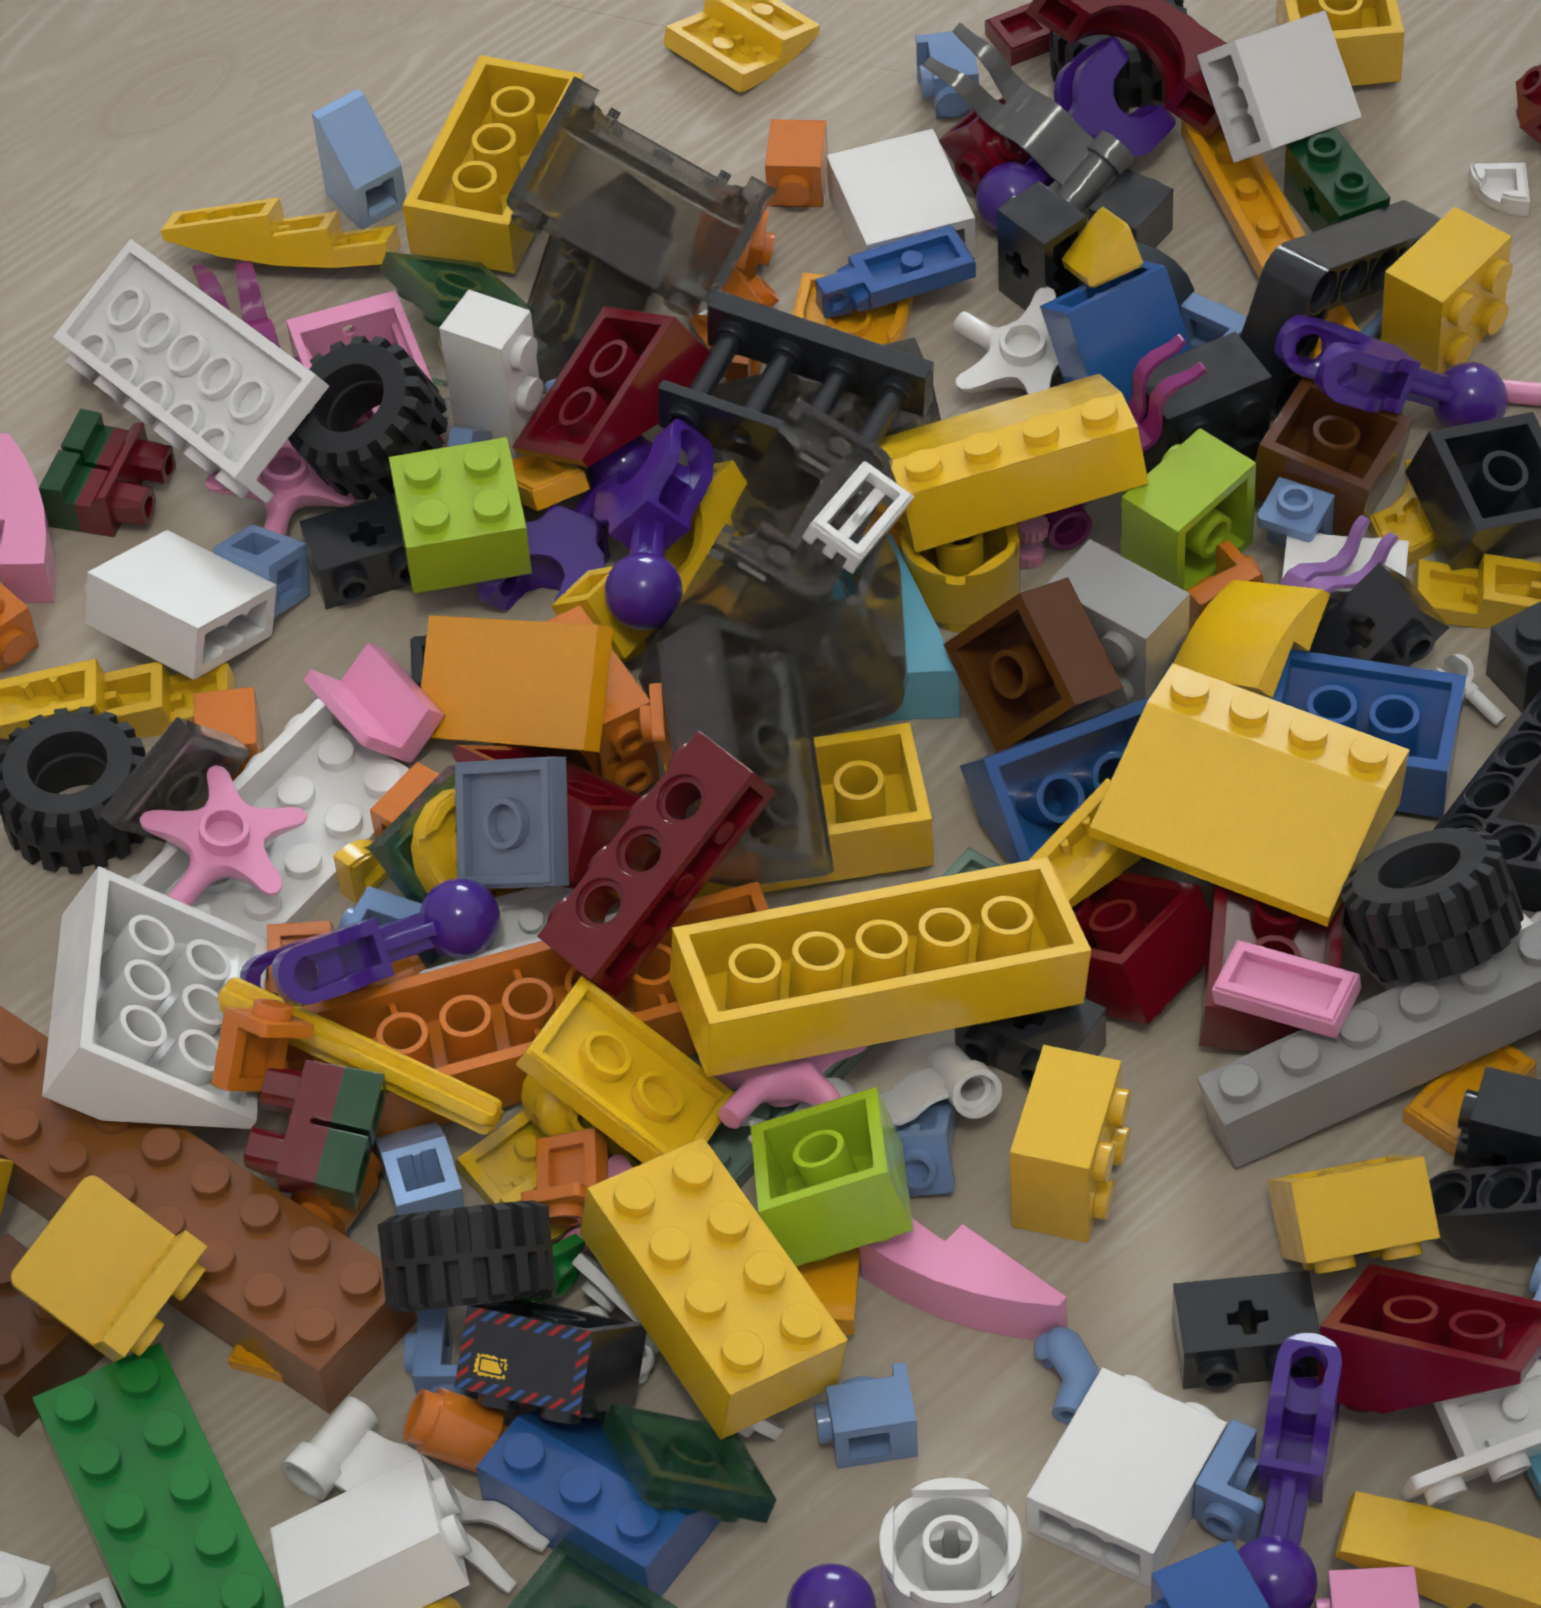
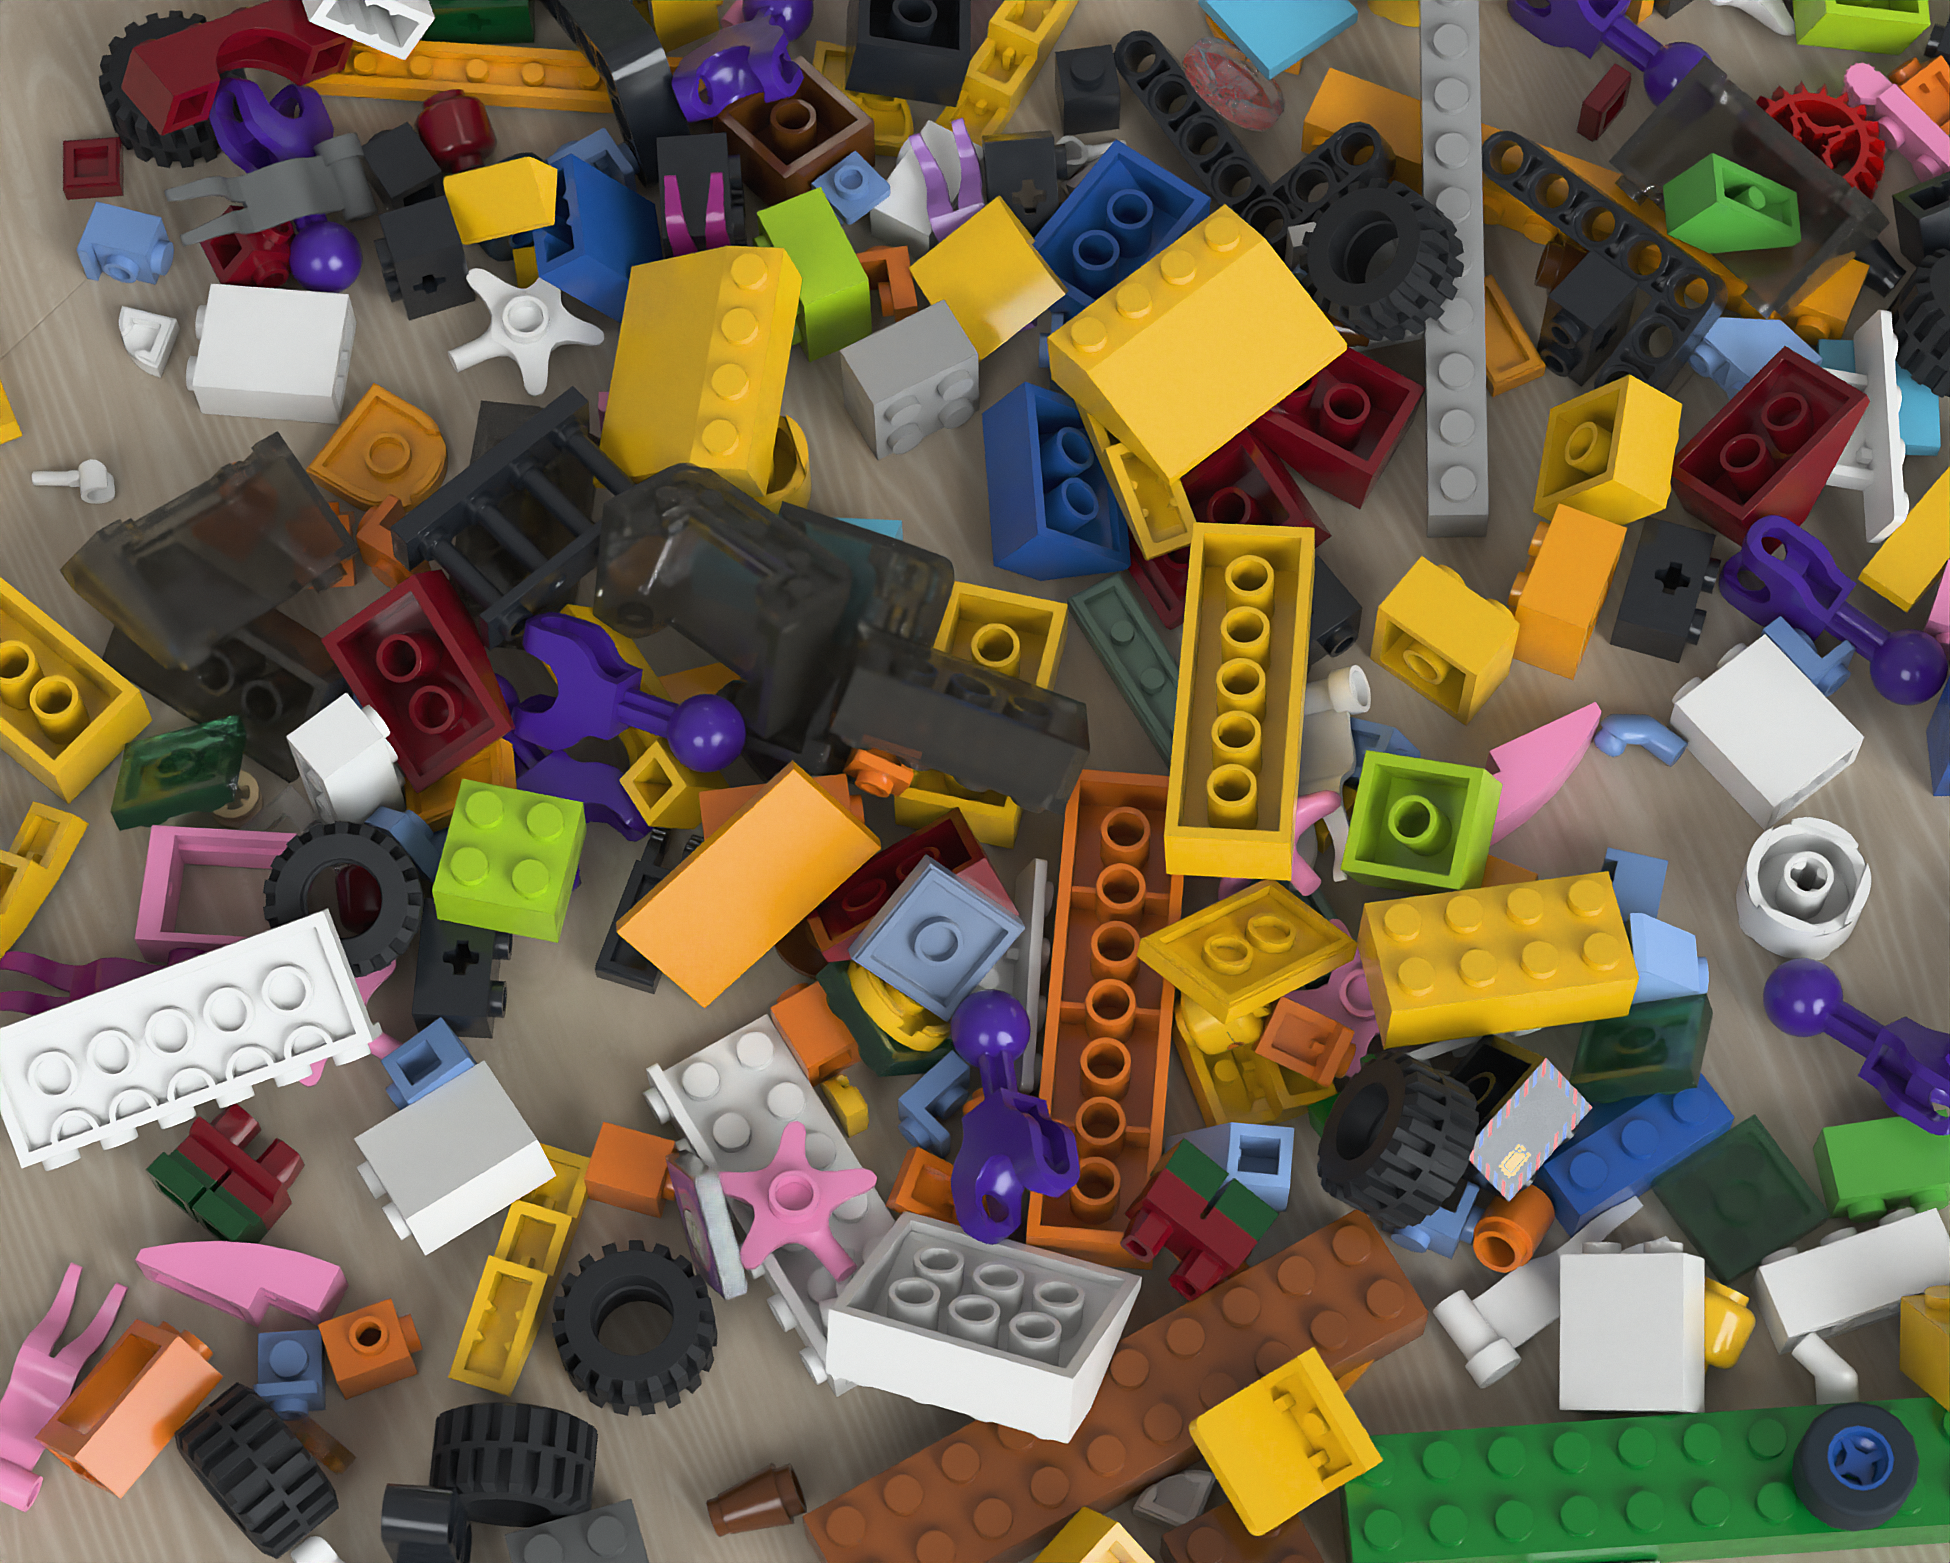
camera: 70 degrees left, 15 degrees up
orange bracket [211,999,314,1092] -> none
yellow axle [217,977,503,1135] -> none
bright pink panel [303,642,445,764] -> none
dark red brick [537,730,777,998] -> none
orange brick [765,119,828,207] -> none
white tile [802,461,914,574] -> none
blue hinge [815,225,976,318] -> none
reddish brown brick [943,577,1124,752] -> none
bright pink tile [1211,940,1362,1039] -> none
none -> white hand [32,460,115,504]
none -> white tile [119,306,180,378]
none -> dark red head [414,89,497,175]
none -> light orange brick [1507,503,1627,680]
none -> light blue slope [1625,913,1709,1016]

